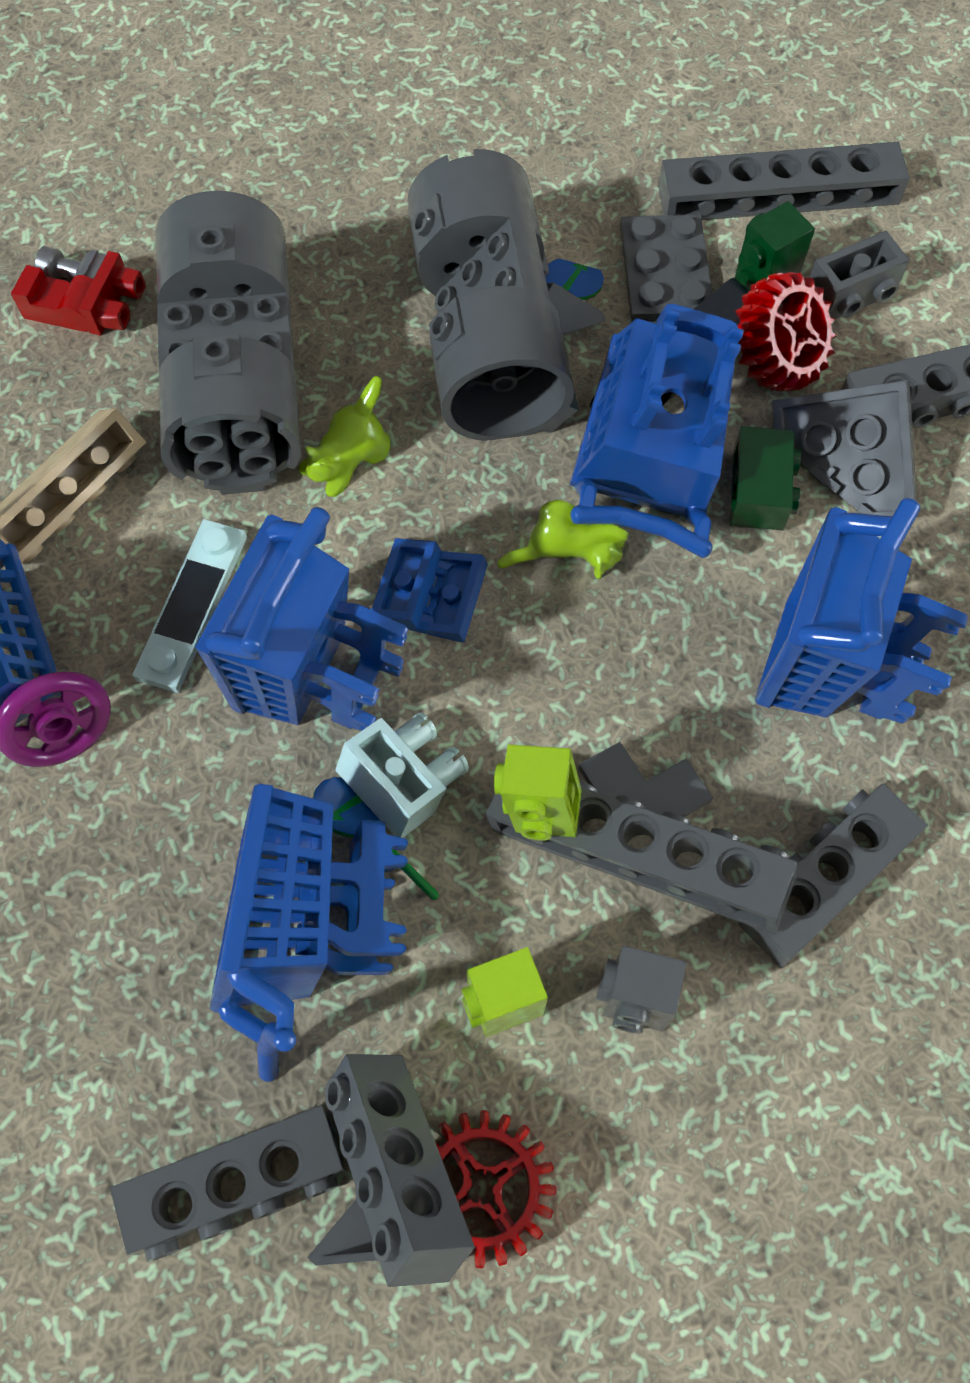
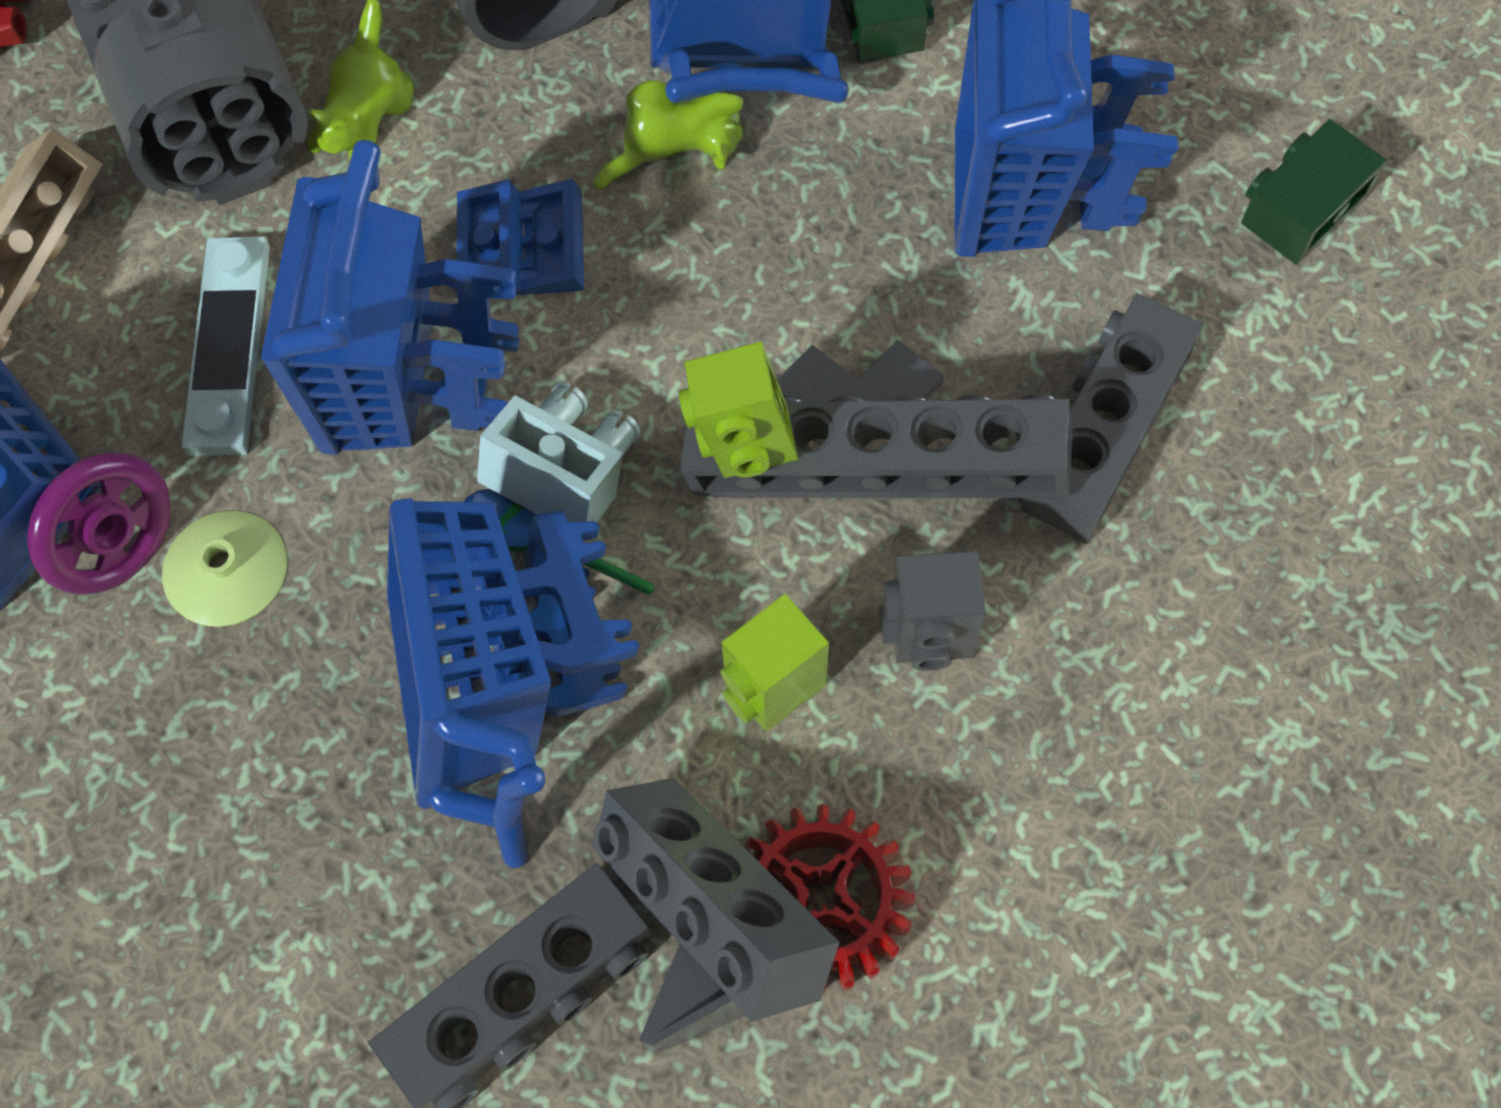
camera: 15 degrees left, 0 degrees up
none -> yellowish green dish [162,511,288,627]

